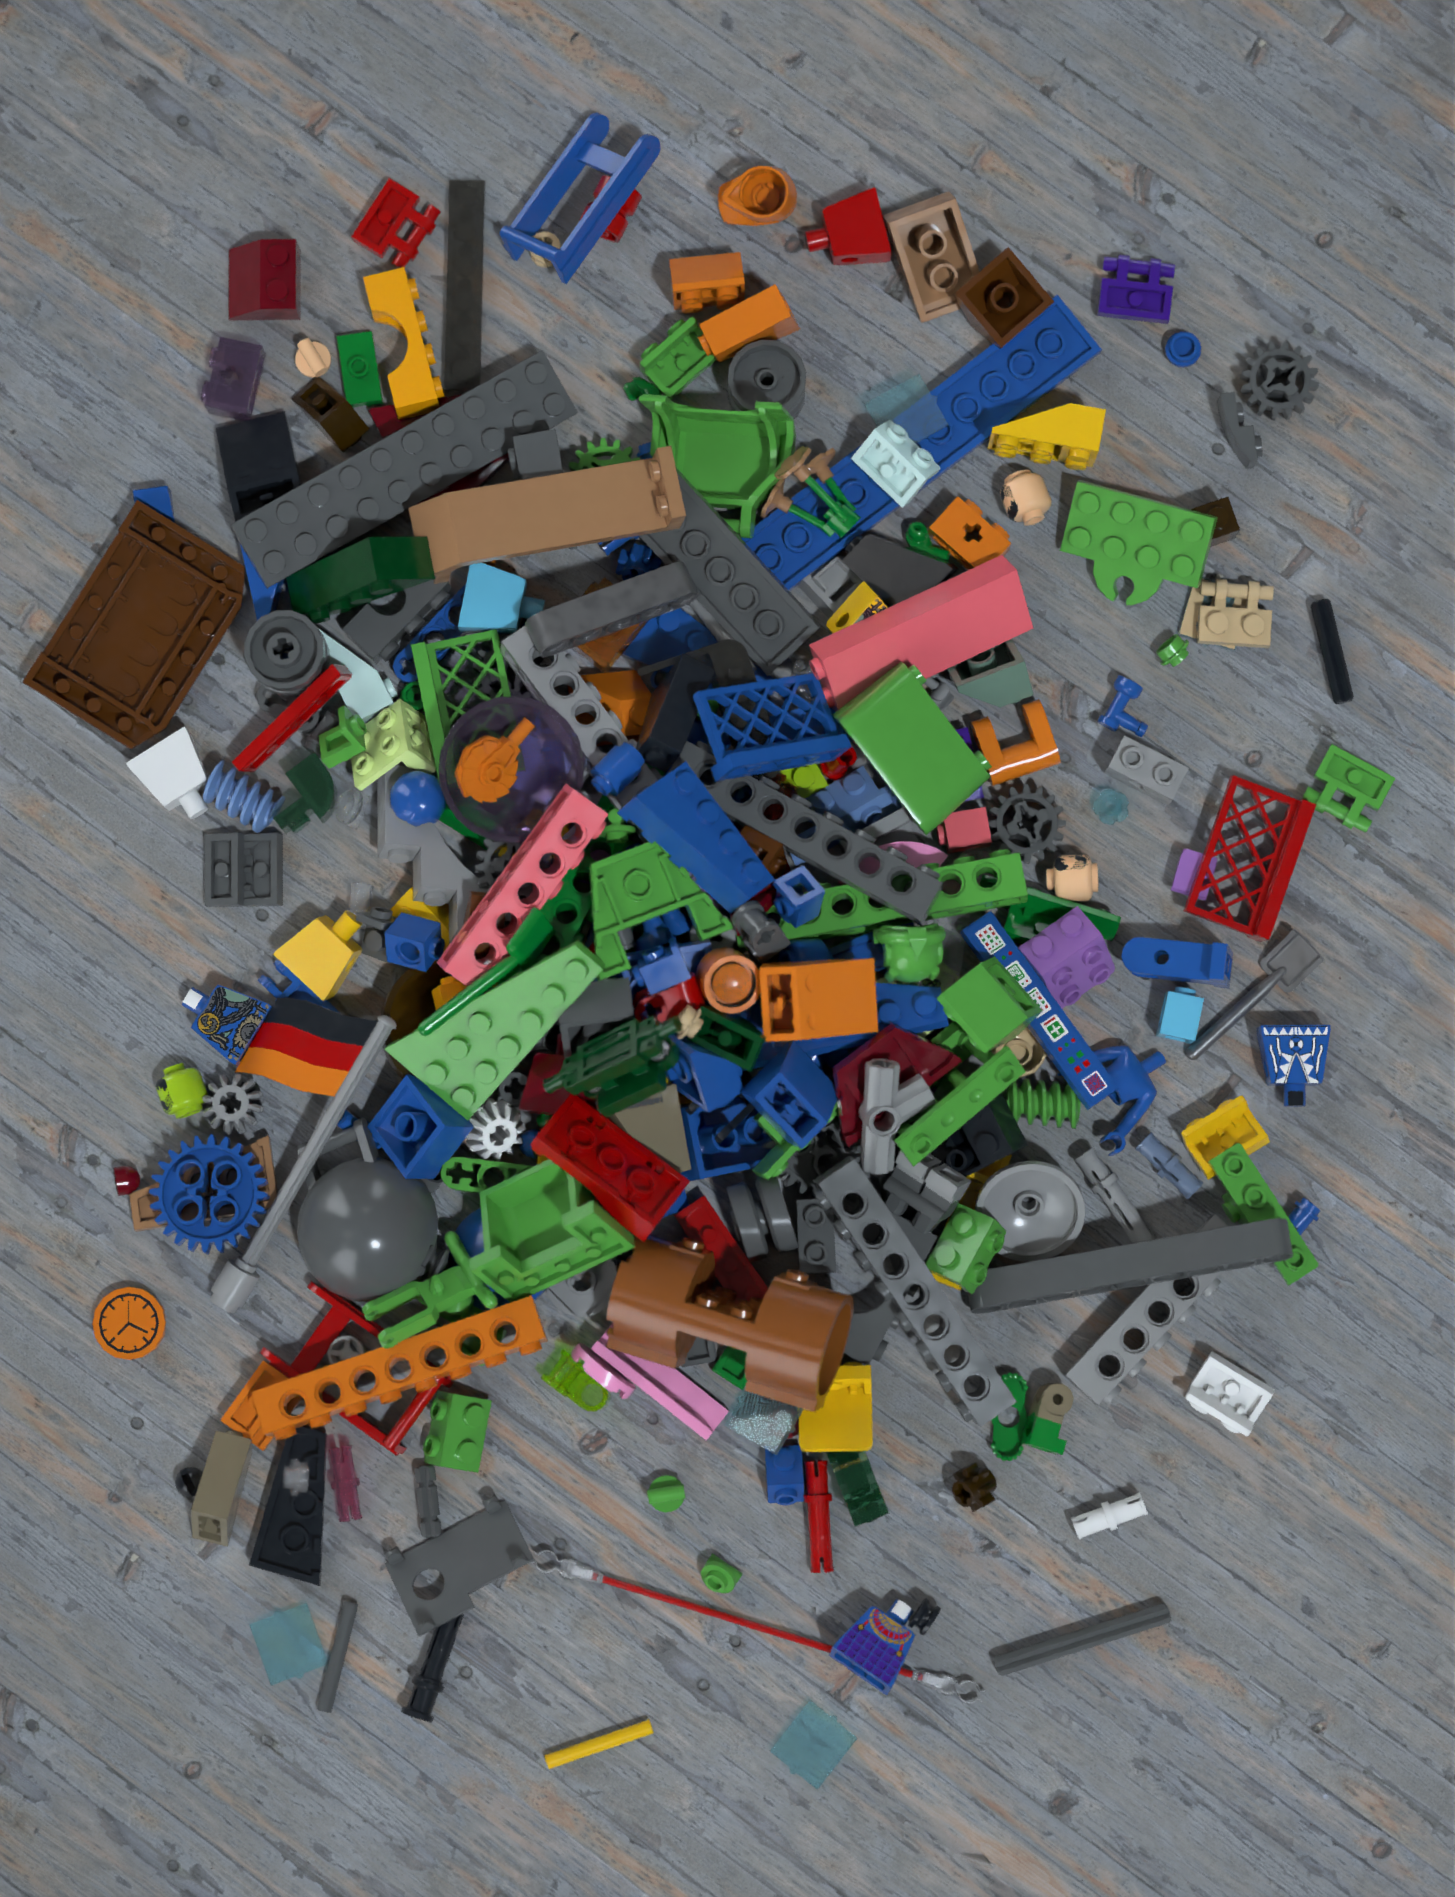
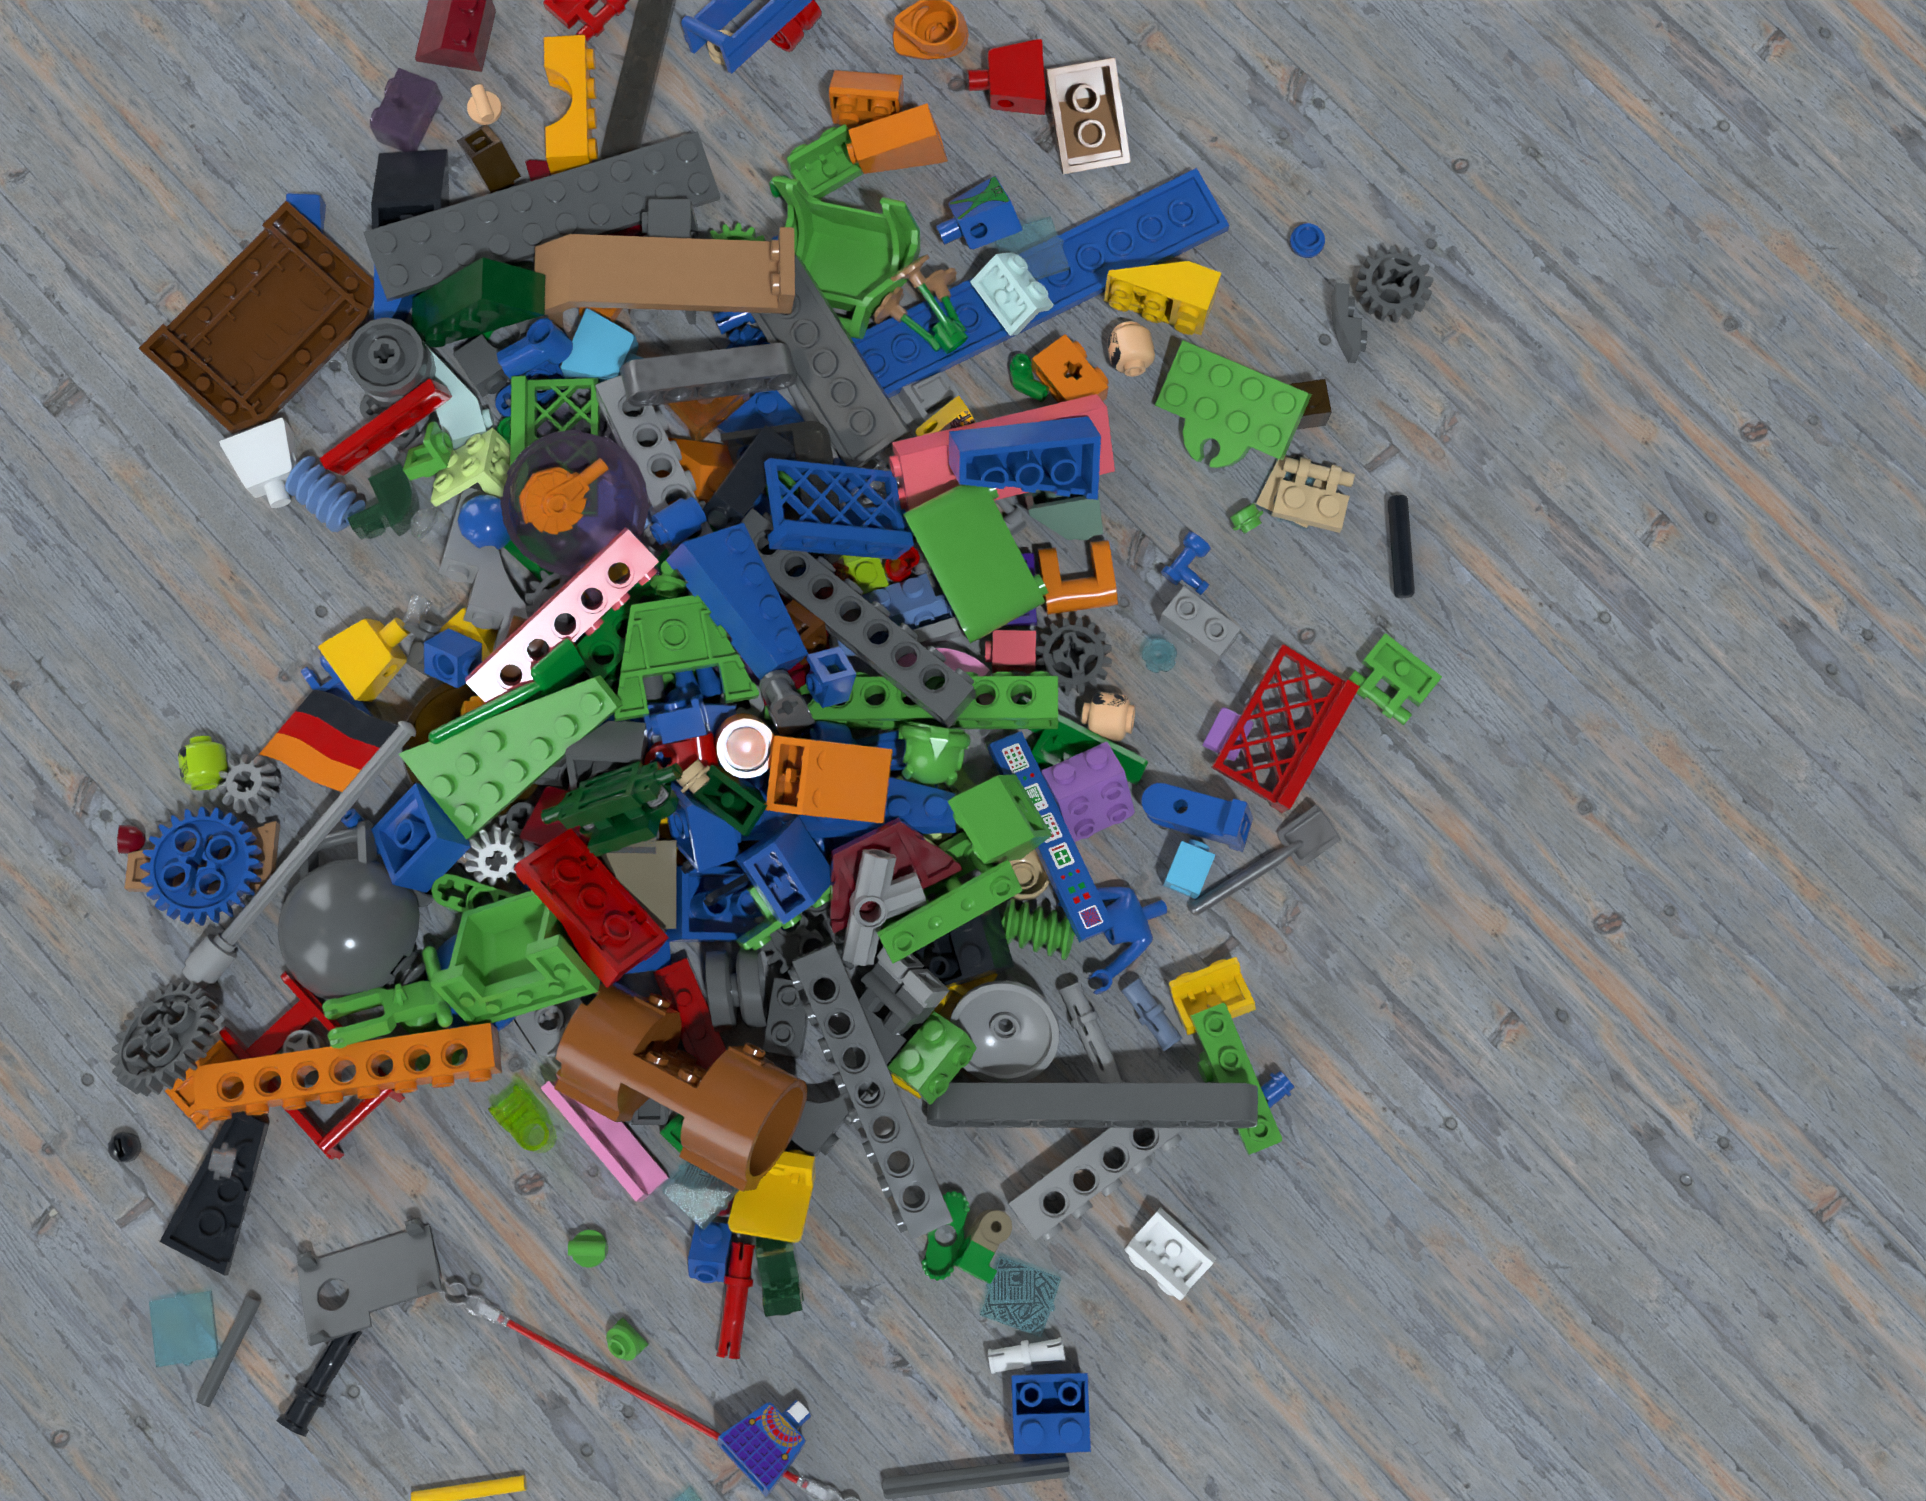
camera: 10 degrees right, 5 degrees down
orange tile [92,1287,166,1360] -> none
torso [182,984,272,1066] -> none
dark tan slope [191,1430,252,1547] -> none
dark grey slope [205,833,283,907] -> none
clear pink pin [328,1445,362,1522] -> none
green plate [337,331,383,407] -> none
dark grey axle [415,1465,442,1538] -> none
bright green bracket [423,1390,492,1473] -> none
bright pink tile [571,1343,636,1399] -> none
dark grey wheel [728,340,806,419] -> none
black slope [842,534,958,607] -> none
black bush [908,1598,941,1636] -> none
dark brown gear [952,1462,997,1512] -> none
reddish brown slope [954,247,1054,349] -> none
dark purple plate [1097,254,1175,324] -> none
torso [1256,1025,1330,1107] -> none
none -> dark grey gear [110,982,220,1096]
none -> blue piece [497,318,573,379]
none -> blue torso [936,176,1023,249]
none -> blue wedge [949,416,1101,500]
none -> clear light blue piece [980,1256,1061,1338]
none -> blue slope [1011,1373,1091,1454]

